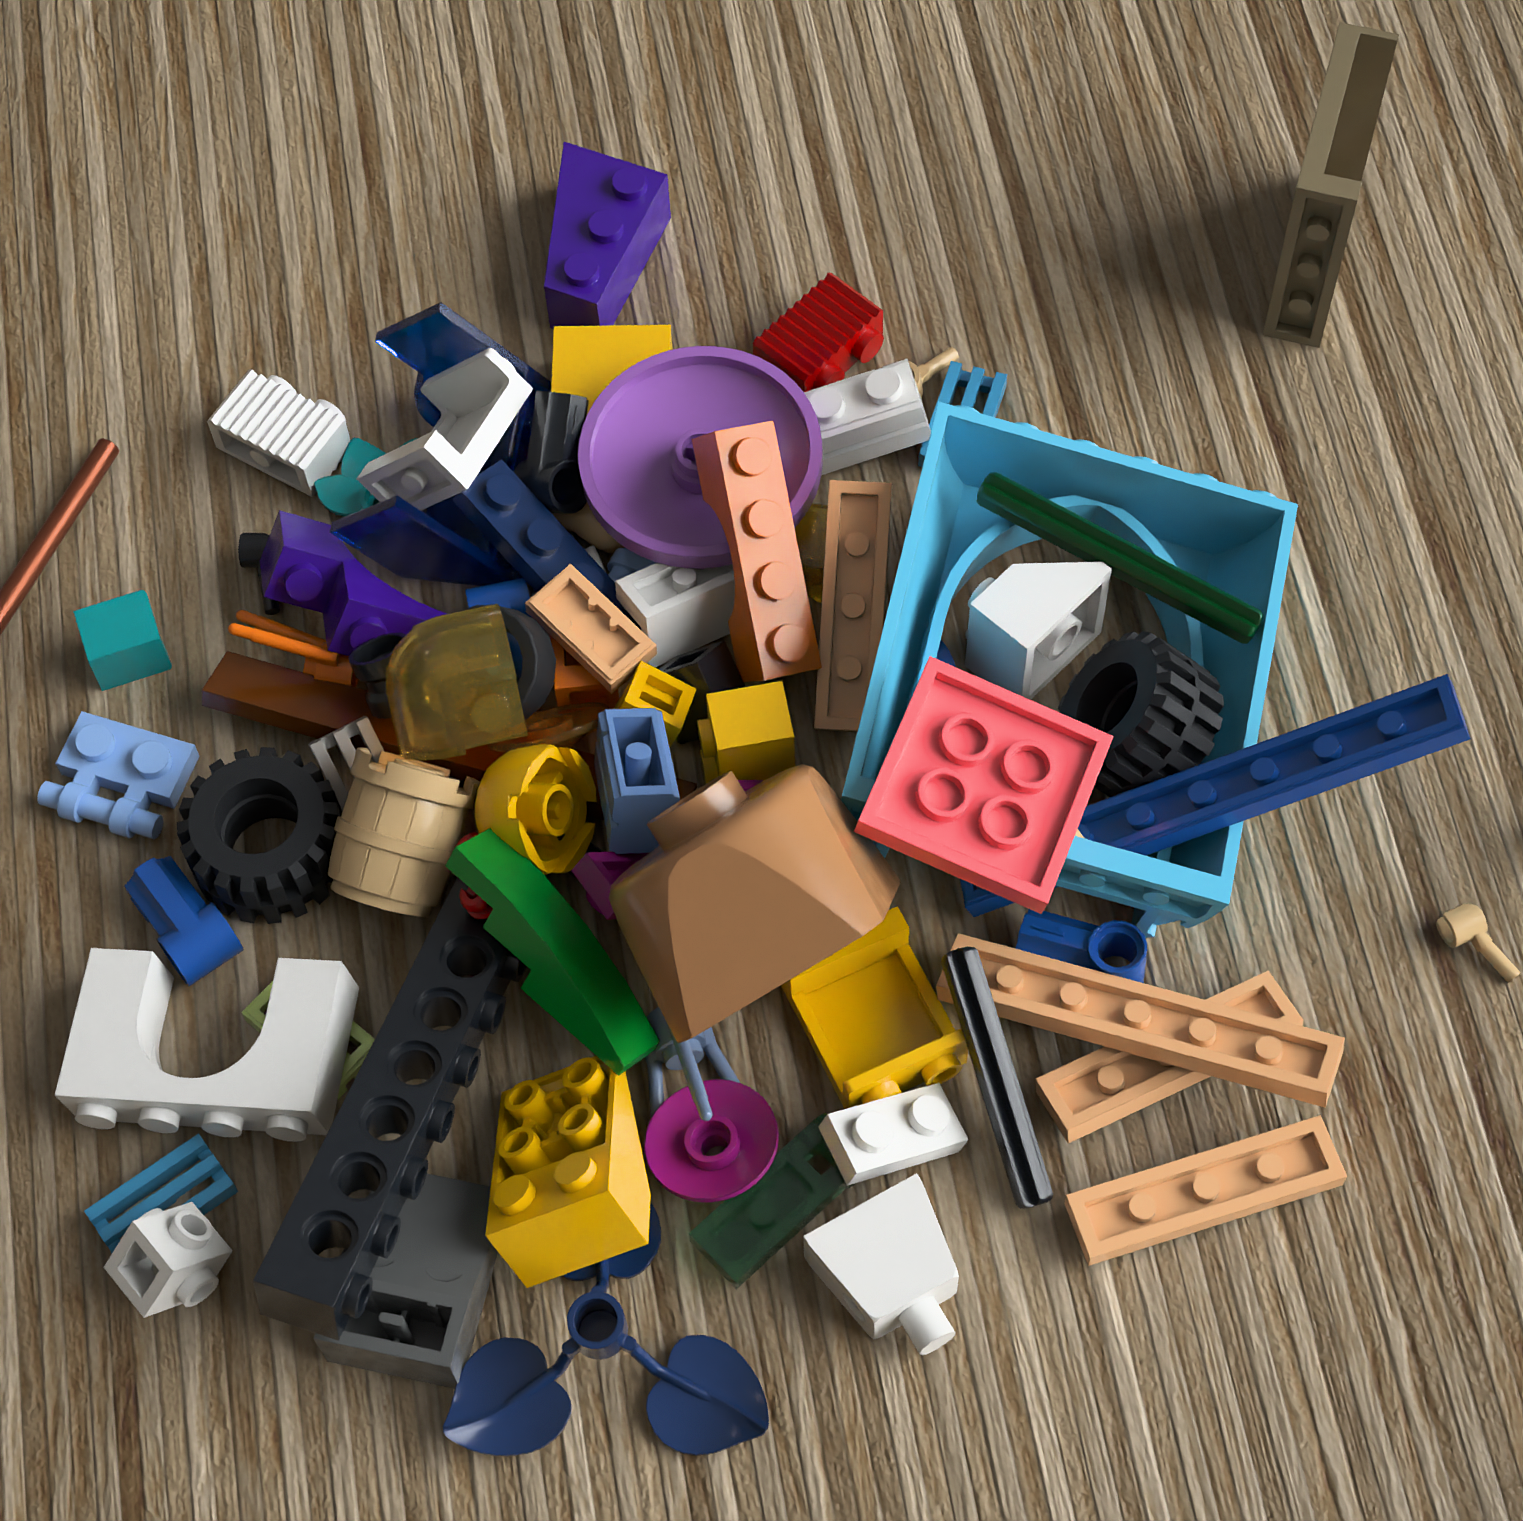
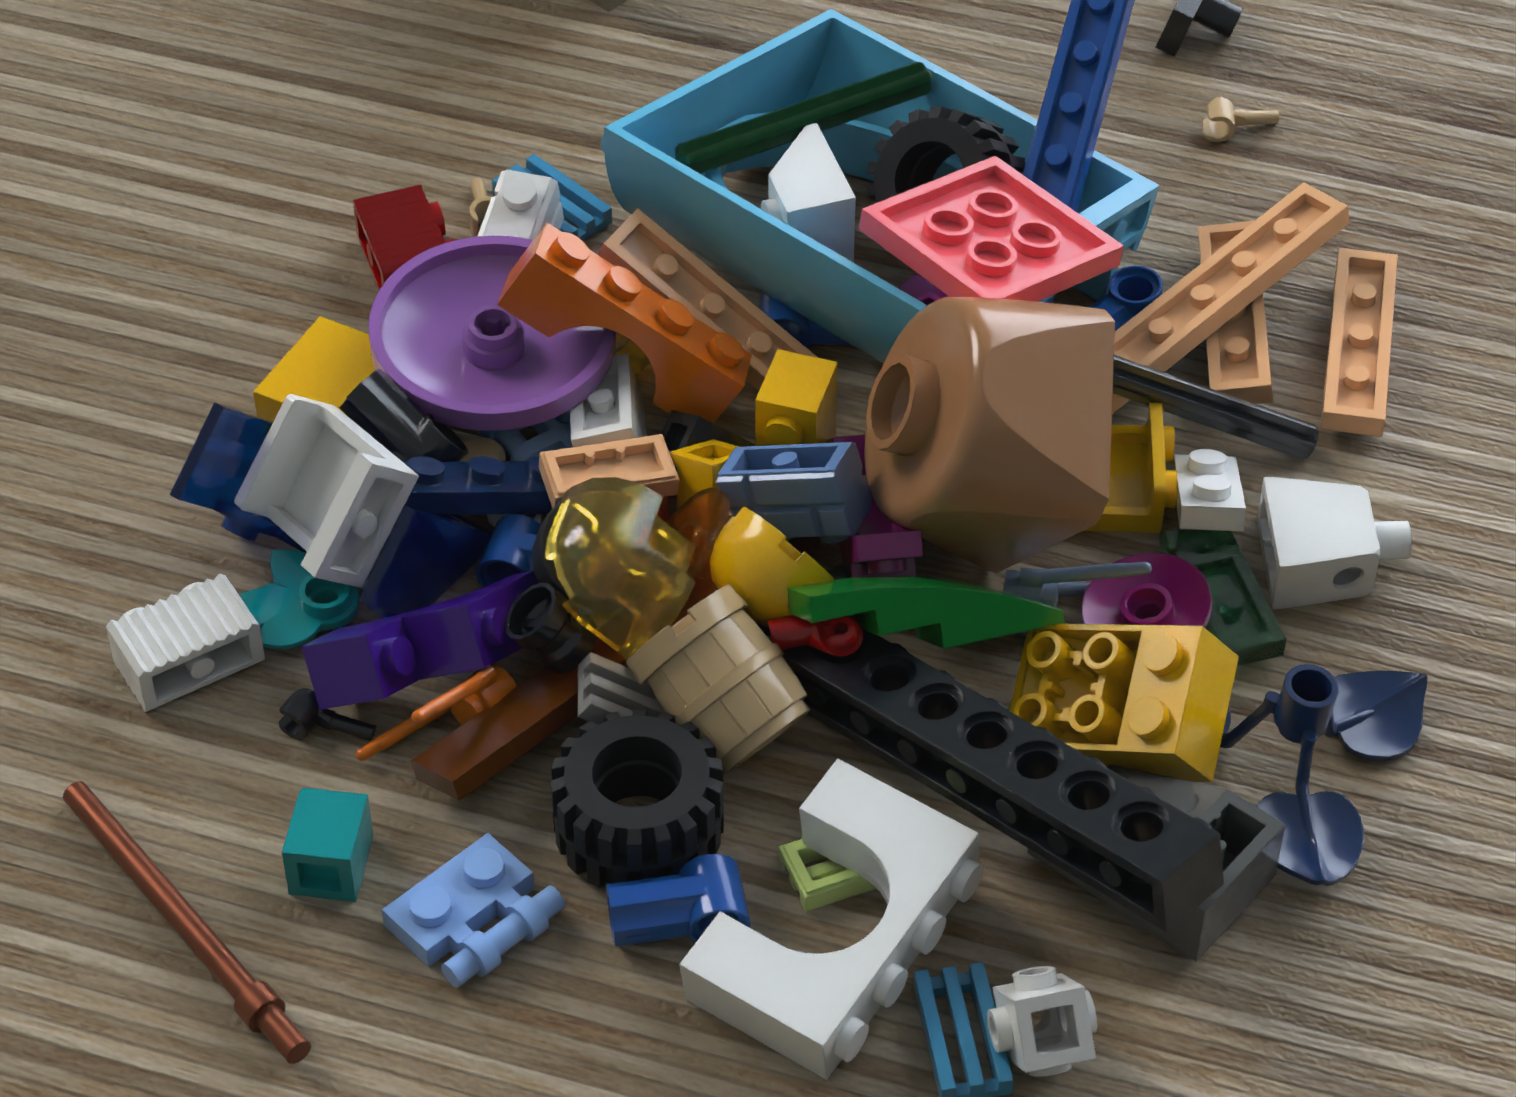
camera: 65 degrees left, 15 degrees down
dark purple wedge [544,142,671,329] -> none

